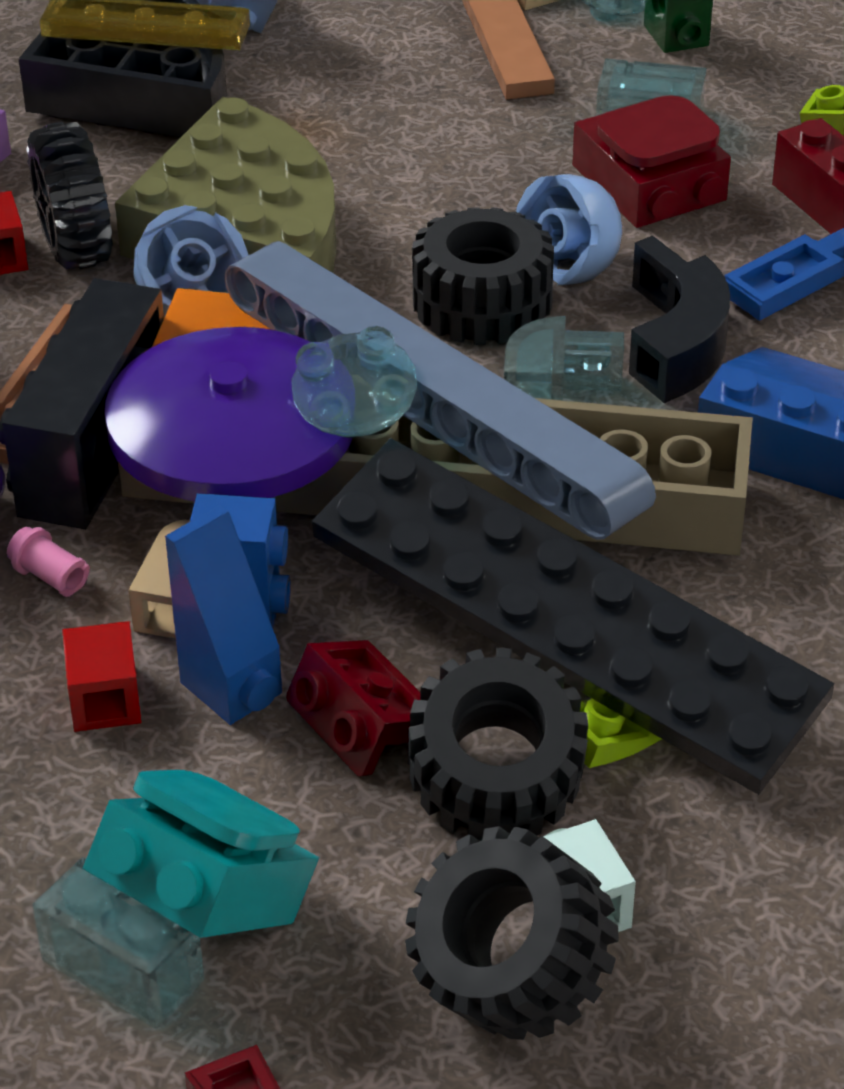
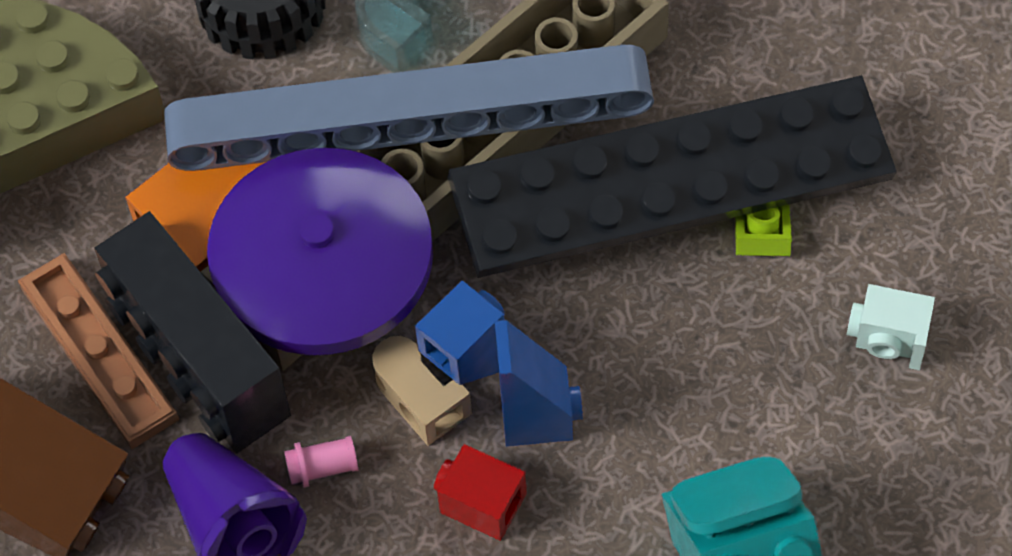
camera: 50 degrees left, 20 degrees up
light blue cylinder [133,205,248,317] -> none
dark red bracket [286,640,420,777] -> none
clear light blue dish [292,326,417,437] -> none
black tyre [405,826,619,1040] -> none
black tyre [408,648,589,841] -> none

